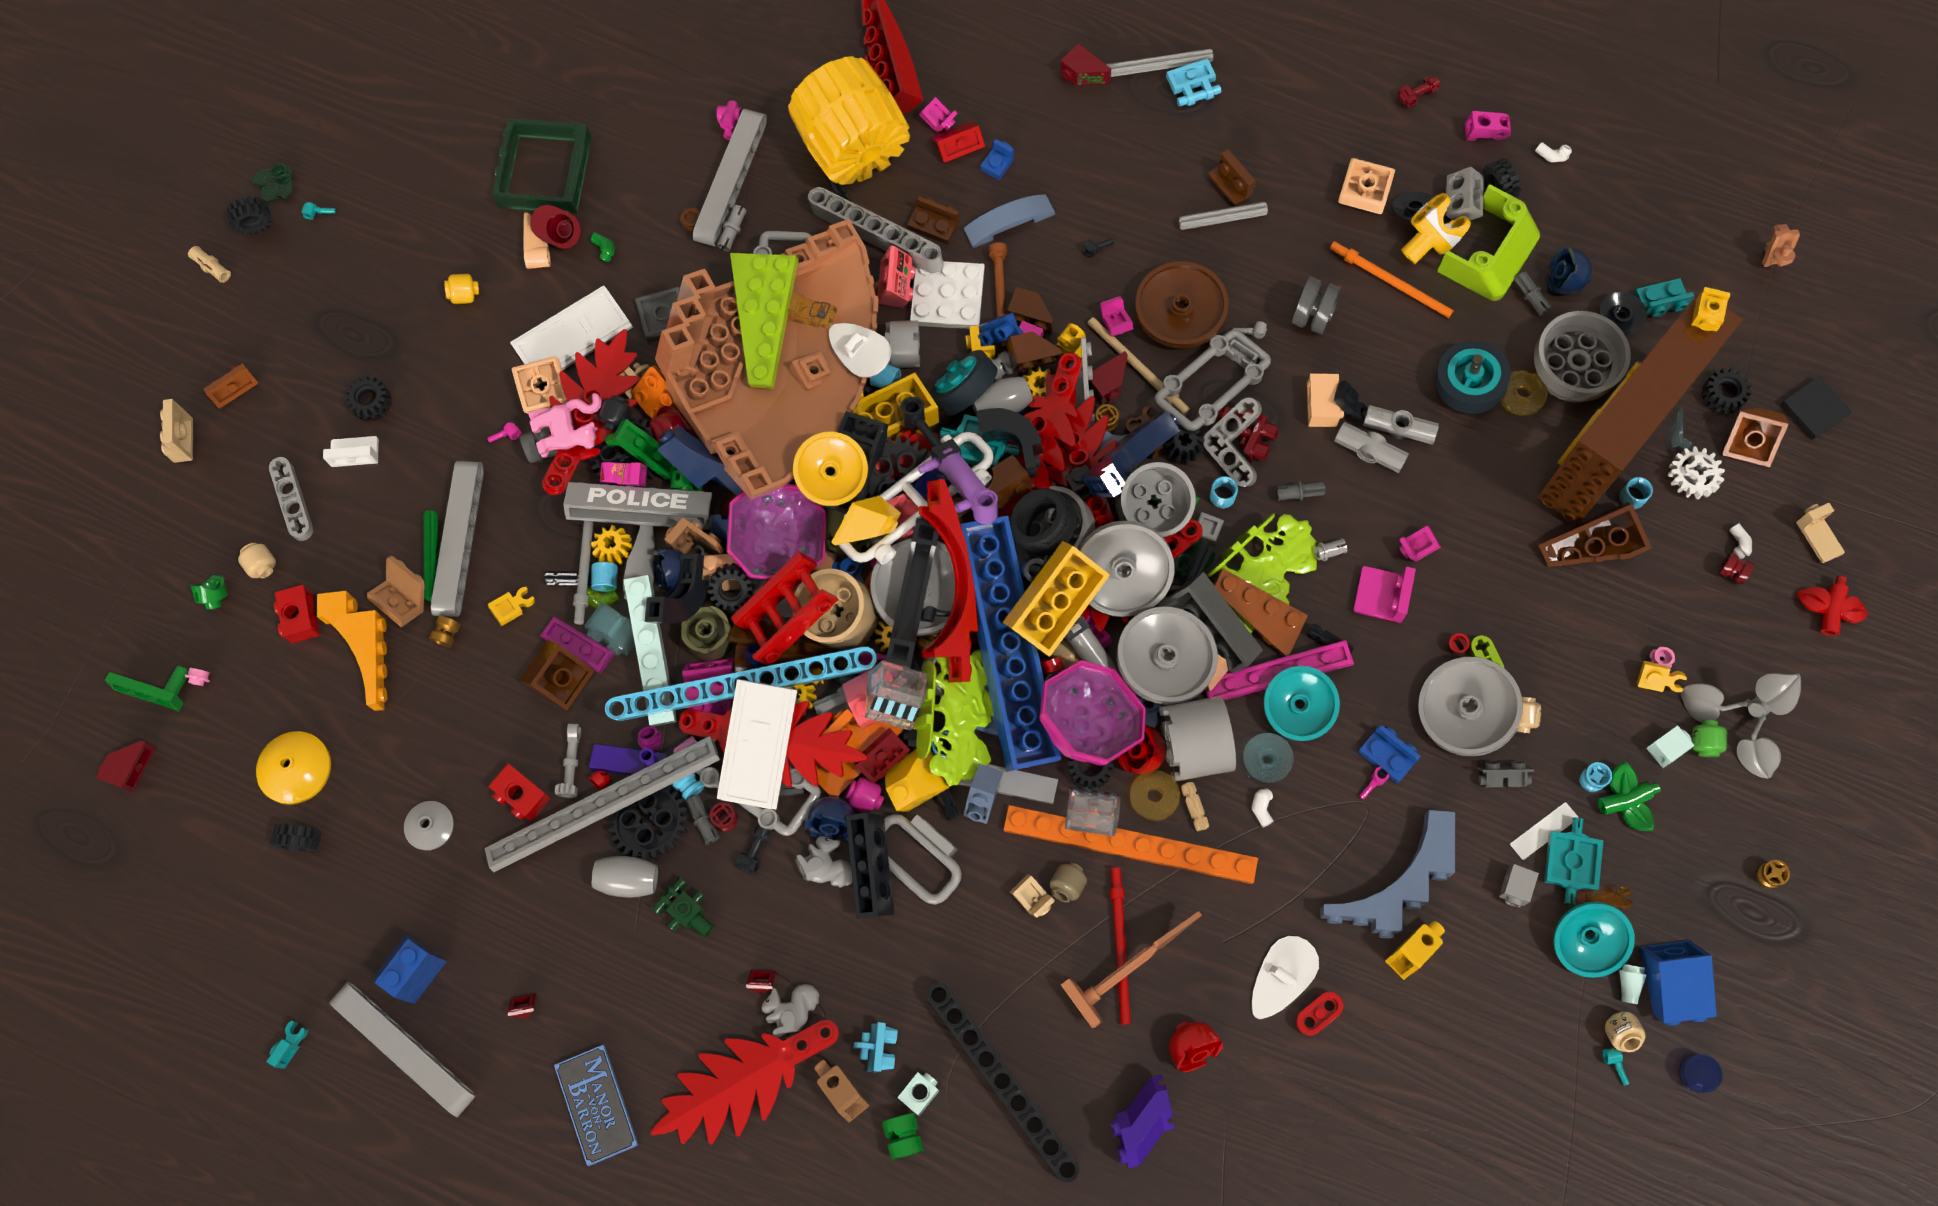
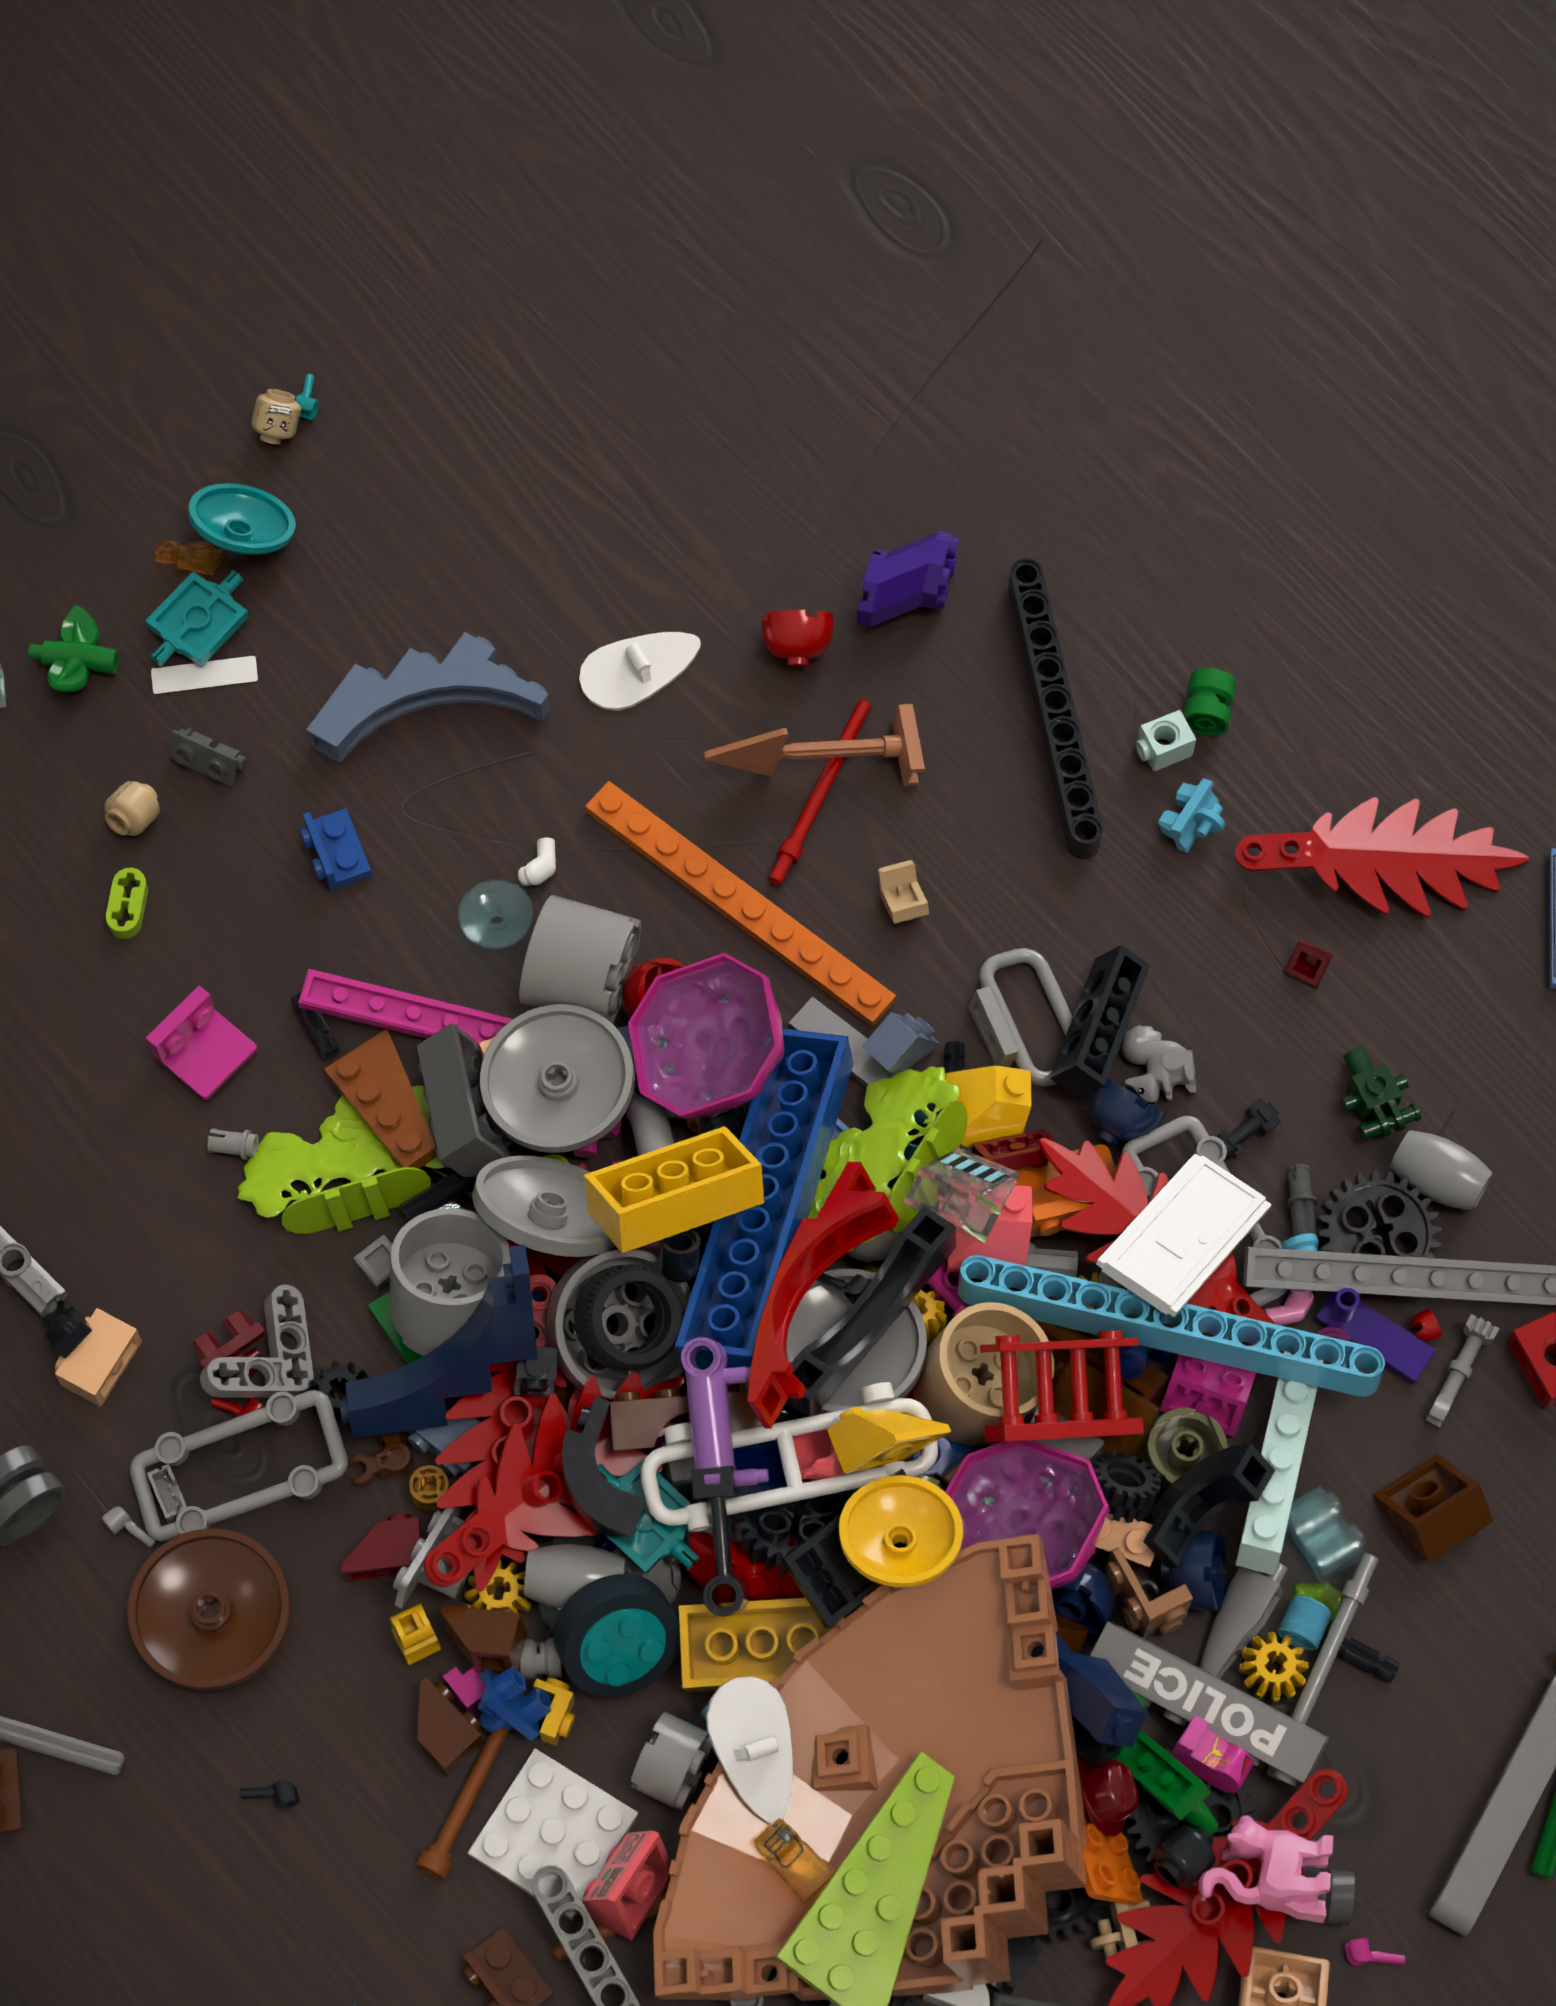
camera: 160 degrees left, 5 degrees down
yellow plate [488,587,535,626] -> none
magenta tile [540,616,614,674] -> none
dark red wheel [710,802,738,832] -> none
light grey animal [762,984,819,1040] -> none
medium nougat torso [814,1059,870,1123] -> none
dark pink head [845,777,884,813] -> none
sand blue slope [964,194,1055,248] -> none
dark tan head [1049,863,1087,903] -> none
clear slope [1064,786,1121,836] -> none
tan bar [1087,317,1191,416] -> none
dark pink bracket [1100,296,1133,336] -> none
clear yellow tile [1129,770,1180,821] -> none
tan axle [1181,782,1209,831] -> none
medium azure piece [1210,476,1238,509] -> none
teal dish [1264,666,1340,741] -> none
dark grey axle [1276,481,1326,501] -> none
red plate [1296,992,1343,1036] -> none
light grey piece [1334,422,1409,473] -> none
dark pink hand [1359,767,1389,800] -> none
yellow torso [1385,921,1445,980] -> none
dark pink bracket [1399,525,1441,562] -> none
light grey dish [1418,657,1523,756] -> none
red hinge [1449,633,1469,654] -> none
light grey brick [1499,864,1539,907] -> none
medium azure wheel [1579,762,1612,792] -> none
light aqua cone [1619,964,1647,1004] -> none
blue slope [1638,940,1717,1025] -> none
clear blue wheel [1679,1054,1723,1093] -> none

